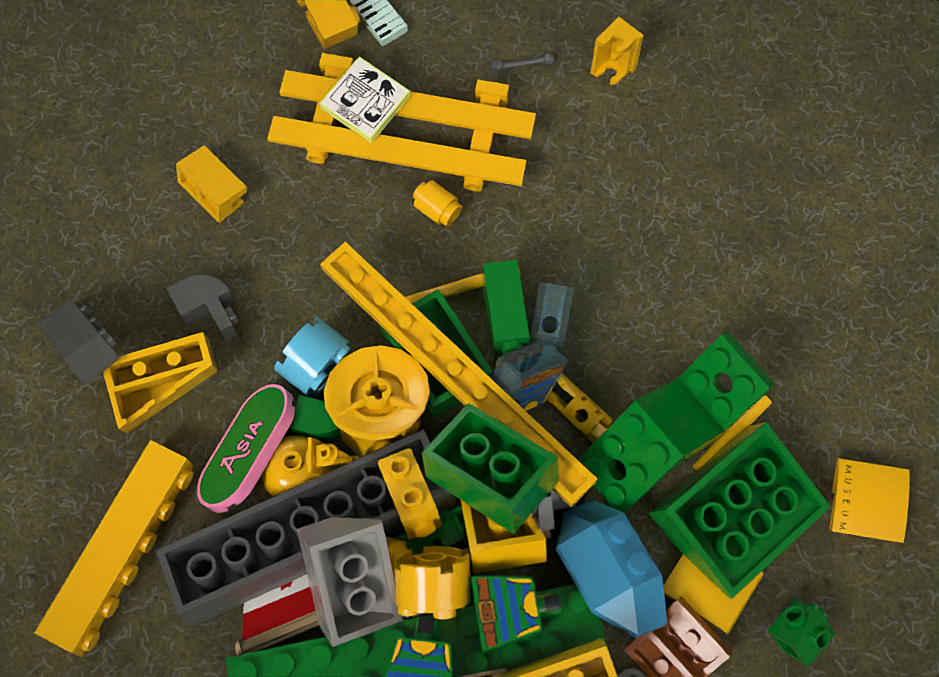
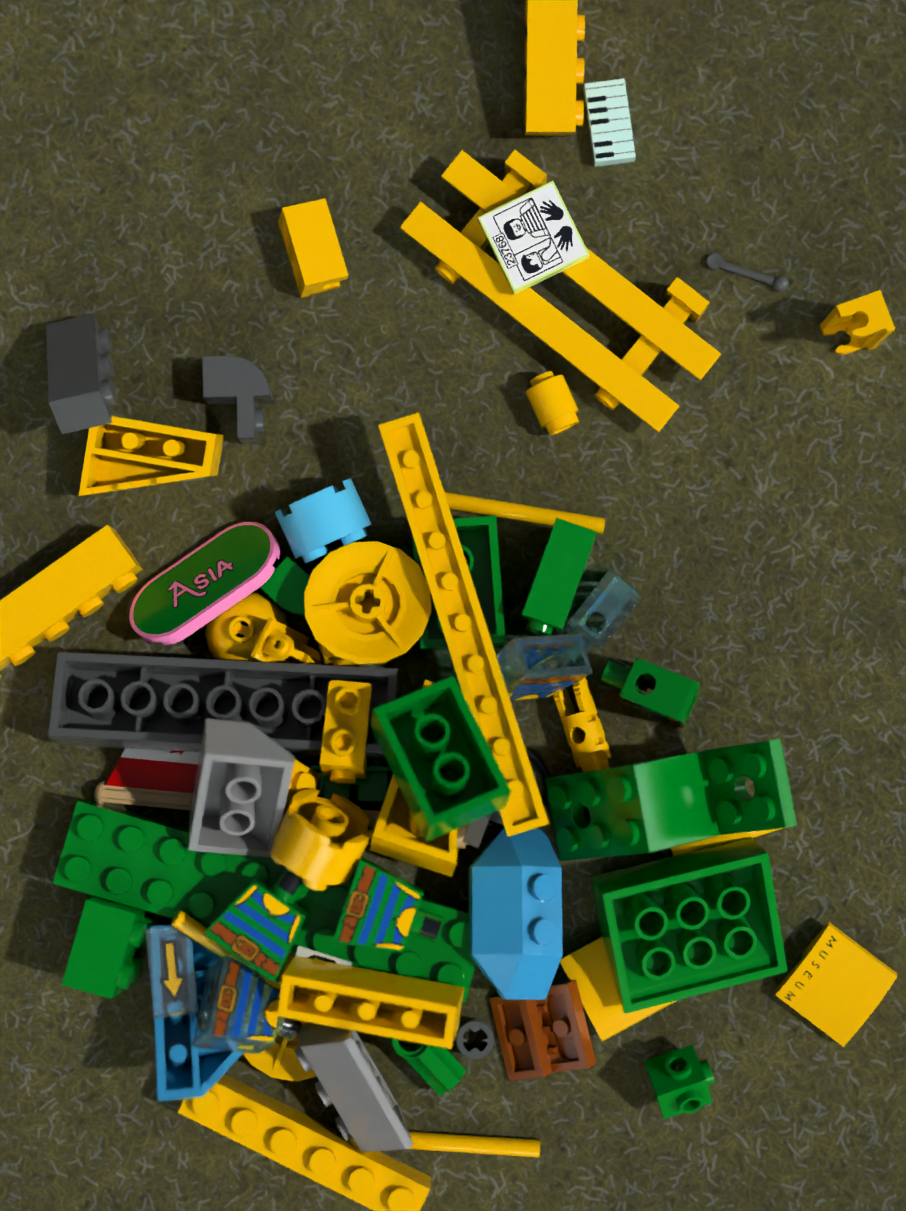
camera: 30 degrees right, 15 degrees up
none -> green torso [601,657,700,728]

